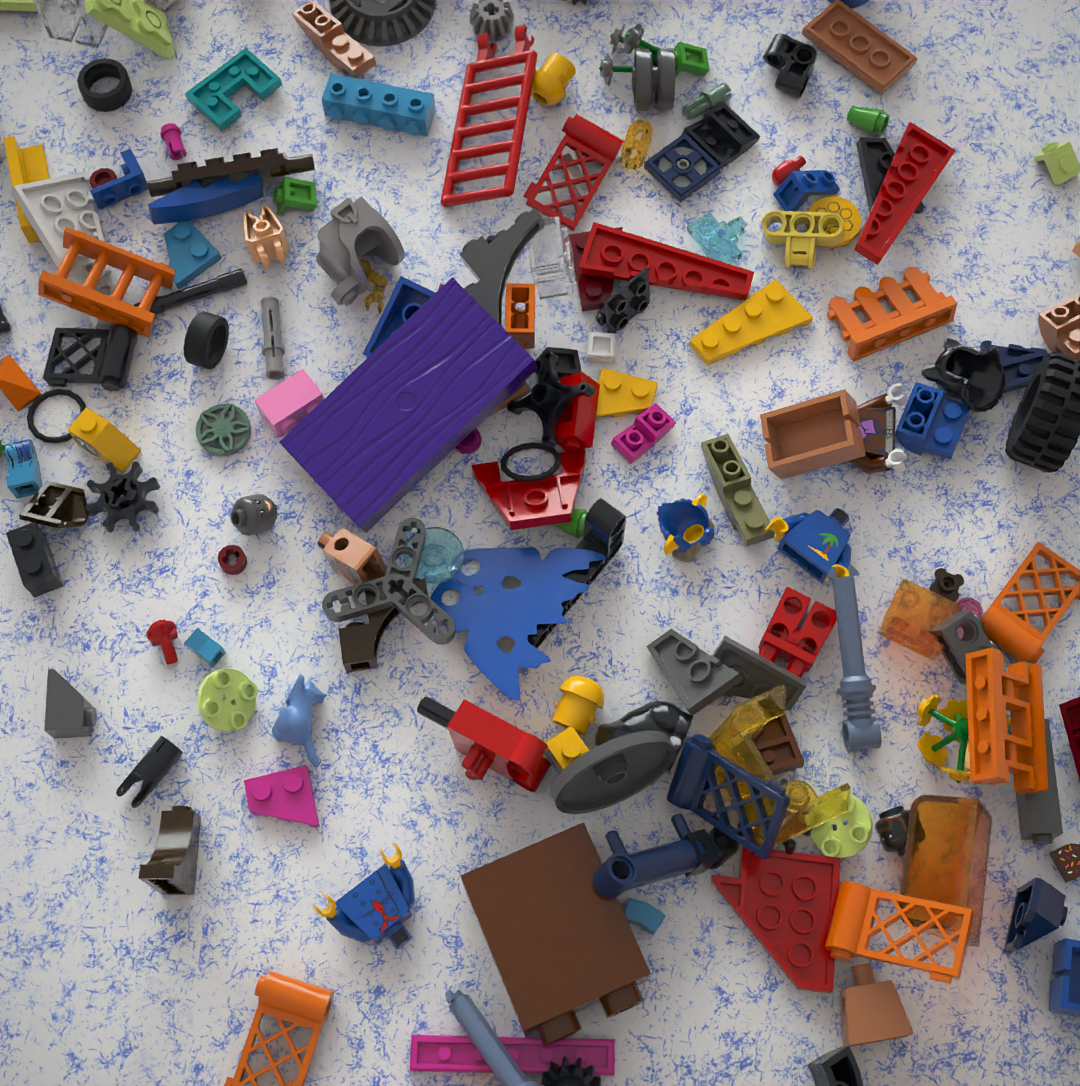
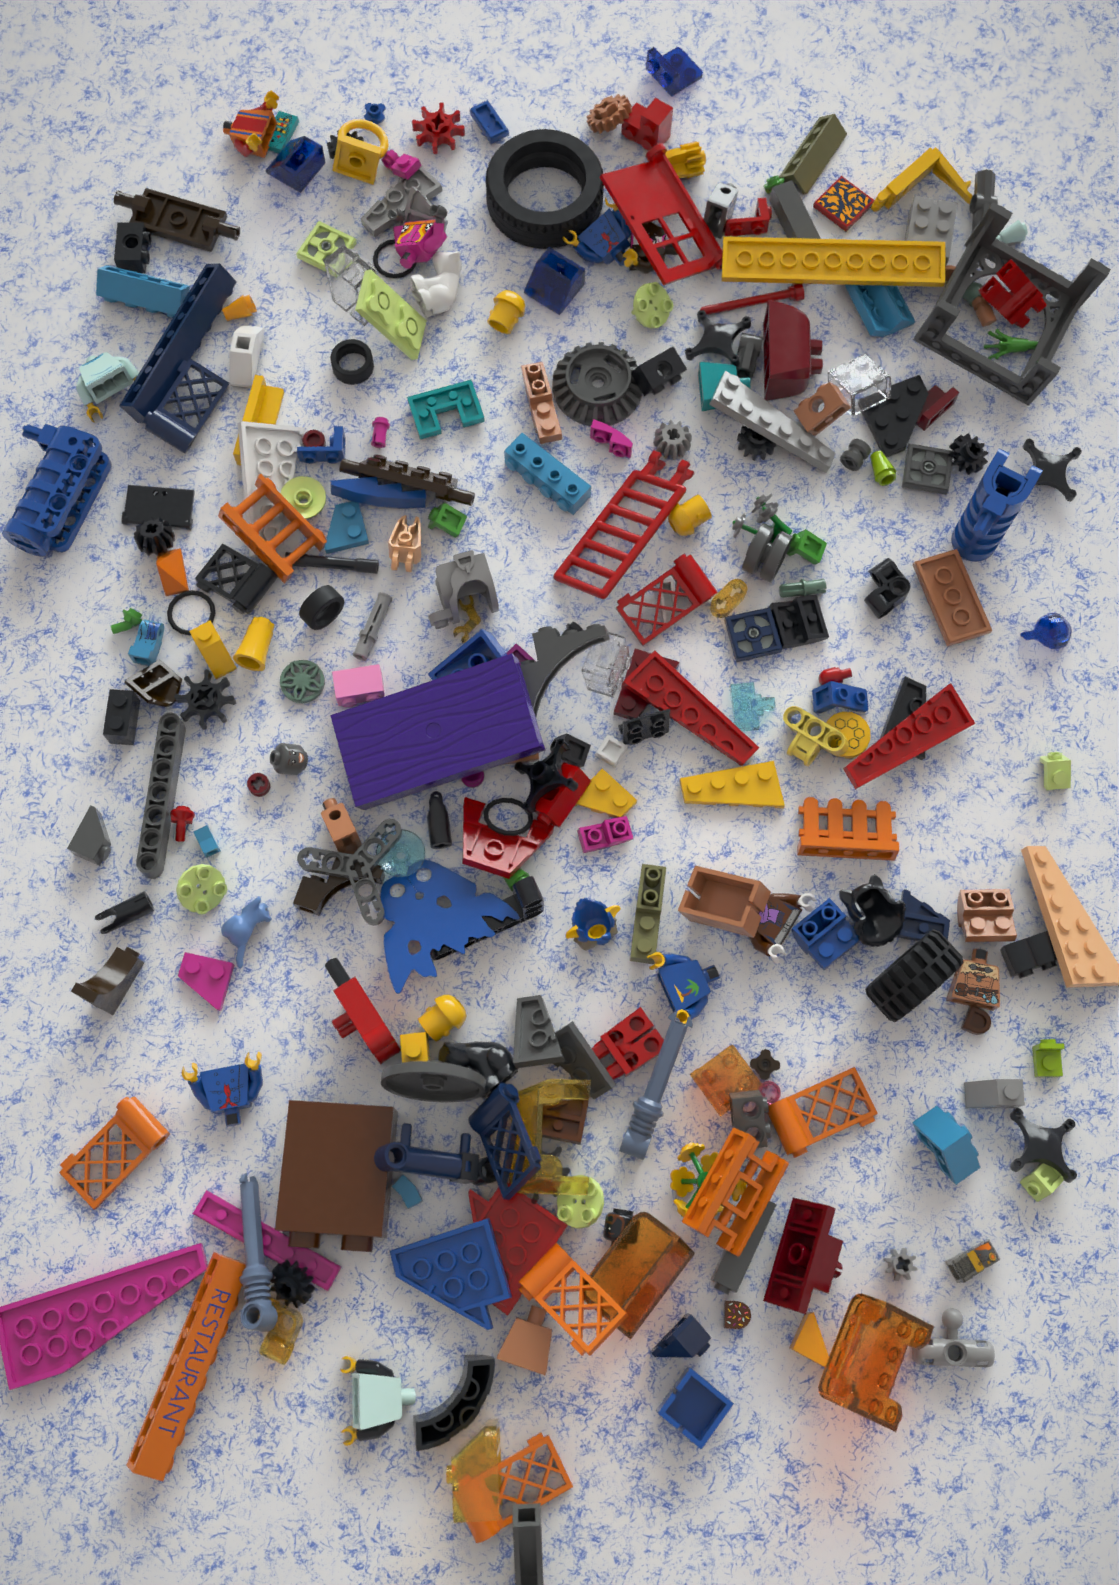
camera: 25 degrees right, 5 degrees up
orange torso [505,283,535,349] -> none
bright green cone [847,106,890,136] -> none
none -> dark grey beam [136,712,186,879]
none -> yellow plant [233,617,275,671]
none -> yellowish green dish [280,476,326,519]
none -> blue wing [389,1218,512,1330]
none -> black piece [427,791,452,849]
none -> dark pink slope [590,419,633,458]
none -> clear blue hat [1020,613,1072,649]

